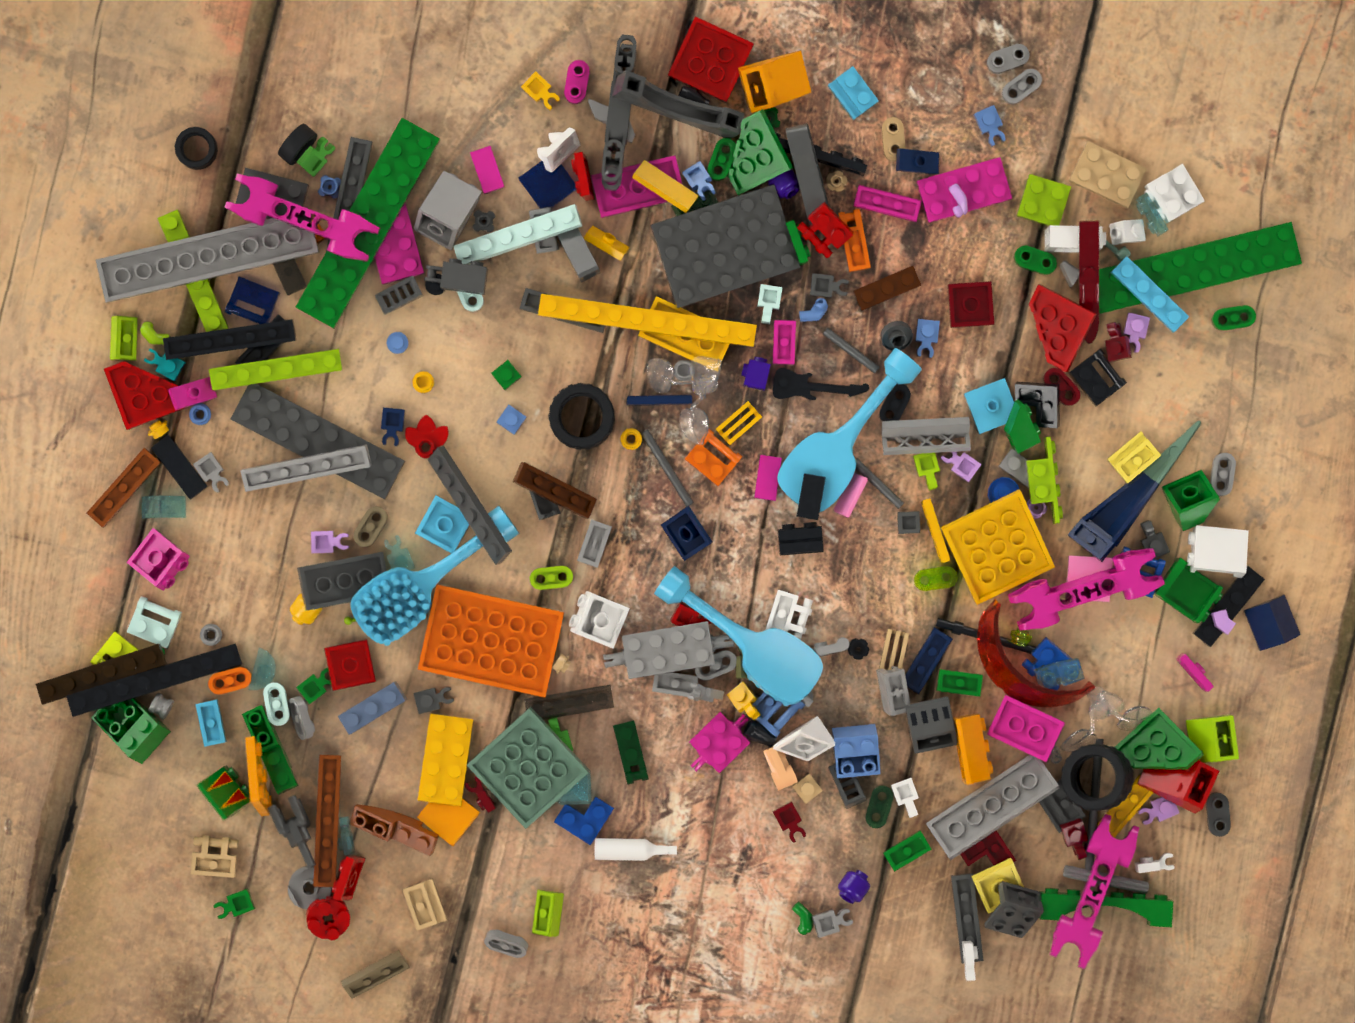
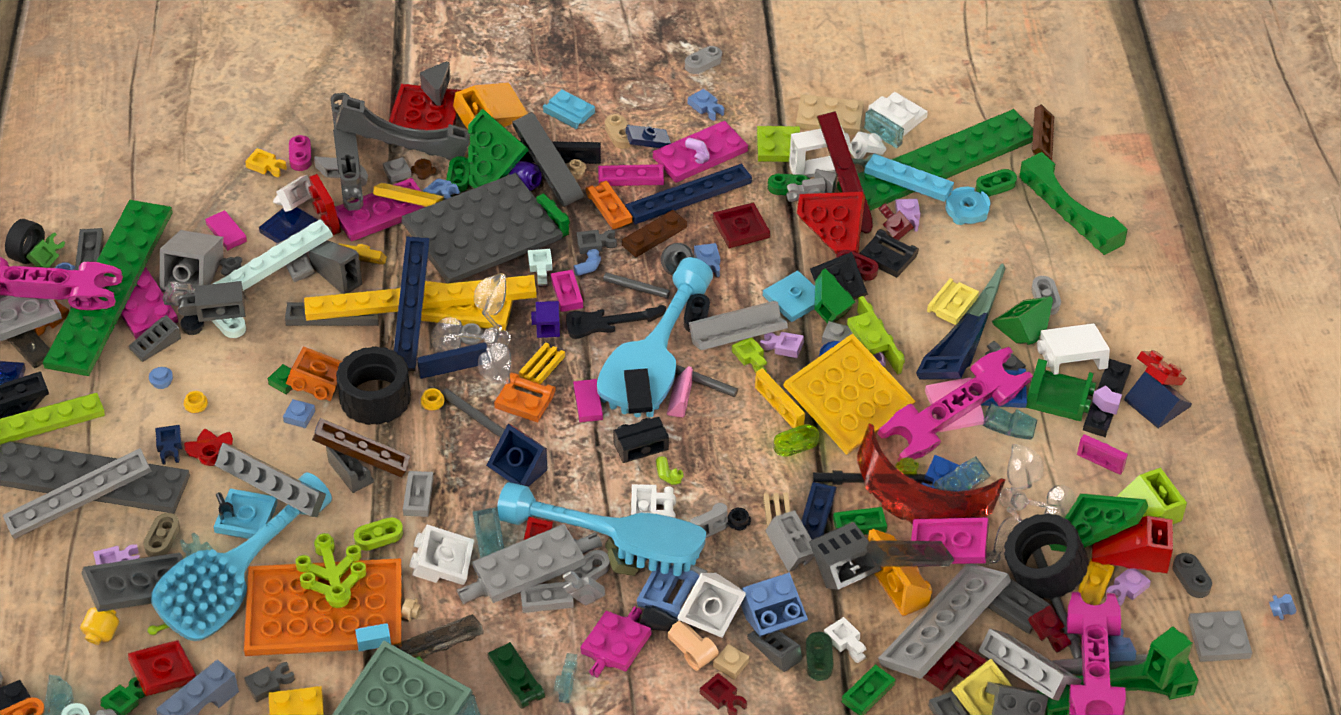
camera: 15 degrees left, 40 degrees down
yellow plate [727,681,761,720] -> none
red plate [797,202,854,258] -> none
dark grey plate [897,511,920,534] -> none
light grey plate [1002,69,1042,105] -> none
white plate [1135,853,1175,873] -> none
none -> clear plate [162,282,195,306]
none -> black hand [216,492,234,520]
none -> orange plate [286,346,342,401]
none -> lime plant [295,533,366,608]
none -> medium azure piece [355,623,391,652]
none -> light grey plate [383,157,411,183]
none -> dark blue plate [394,236,430,372]
none -> reddish brown plate [410,159,437,180]
none -> dark grey slope [420,61,451,106]
none -> clear light blue slope [472,507,504,558]
none -> clear light blue plate [554,653,578,703]
none -> dark blue plate [625,163,752,224]
none -> lime arm [656,456,684,485]
none -> light grey plate [786,177,826,202]
none -> clear smoke plate [866,541,954,567]
none -> medium azure plate [945,187,990,225]
none -> light grey fence [979,629,1082,701]
none -> clear light blue slope [983,403,1037,440]
none -> green arch [1019,152,1128,255]
none -> reddish brown plate [1032,104,1055,160]
none -> medium blue plate [1108,629,1136,662]
none -> red plate [1137,350,1187,386]
none -> green brick [1142,626,1193,690]
none -> light grey plate [1188,611,1252,662]
none -> medium blue plate [1269,594,1297,620]

